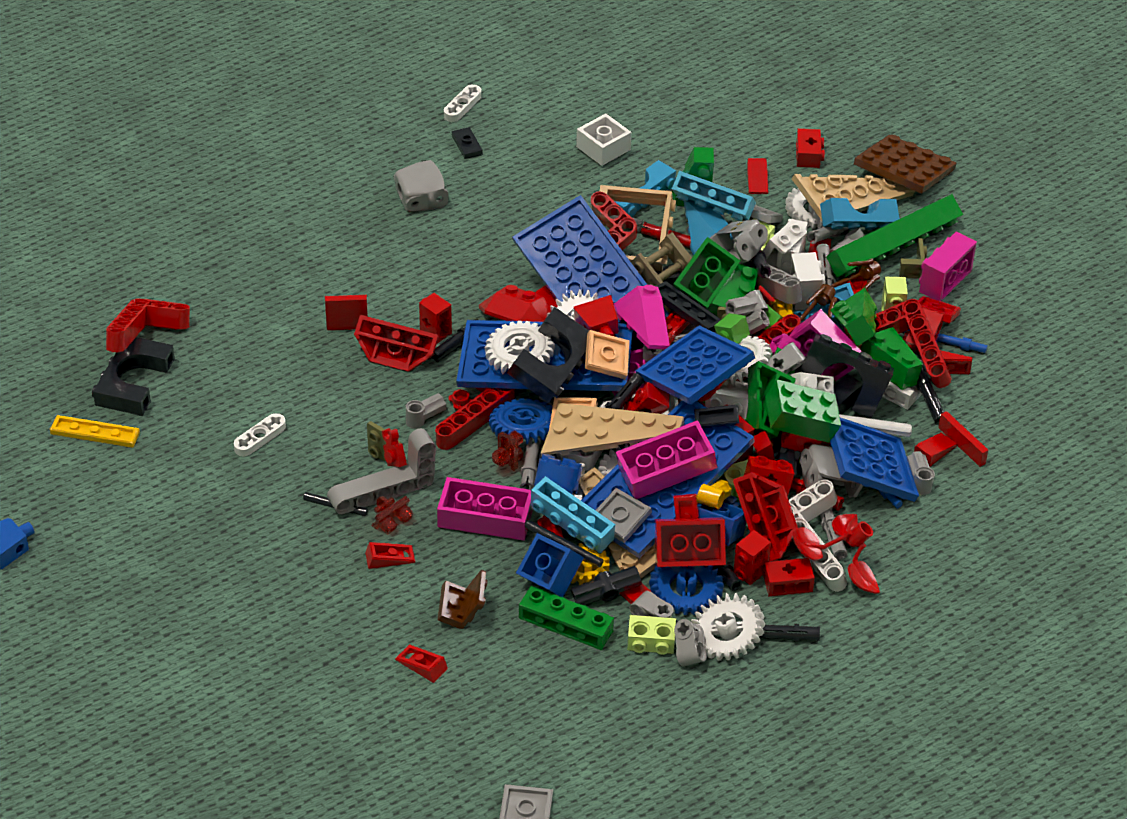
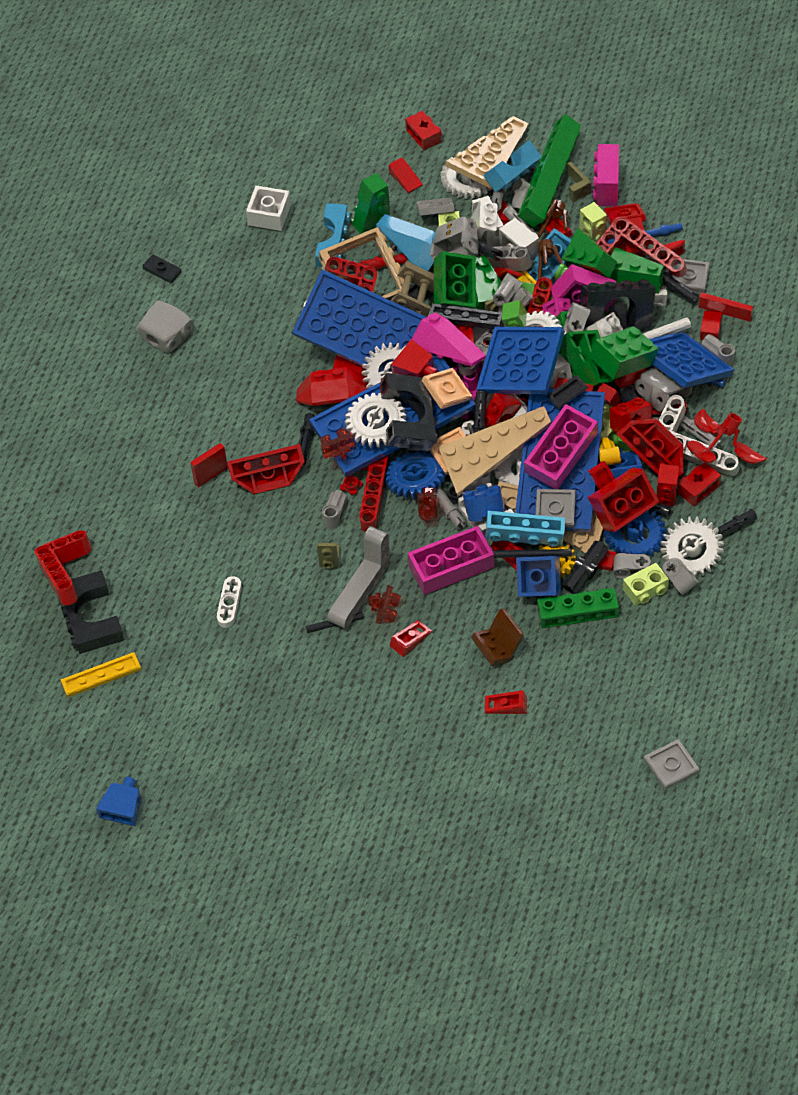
camera: 30 degrees left, 10 degrees up
red plate [382,428,407,467] -> none
red brick [419,293,452,343] -> none
white beam [444,85,481,122] -> none
medium azure brick [672,171,756,221] -> none
reddish brown plate [854,134,957,194] -> none
none -> clear red hips [320,428,356,460]
none -> light grey tile [669,259,710,293]

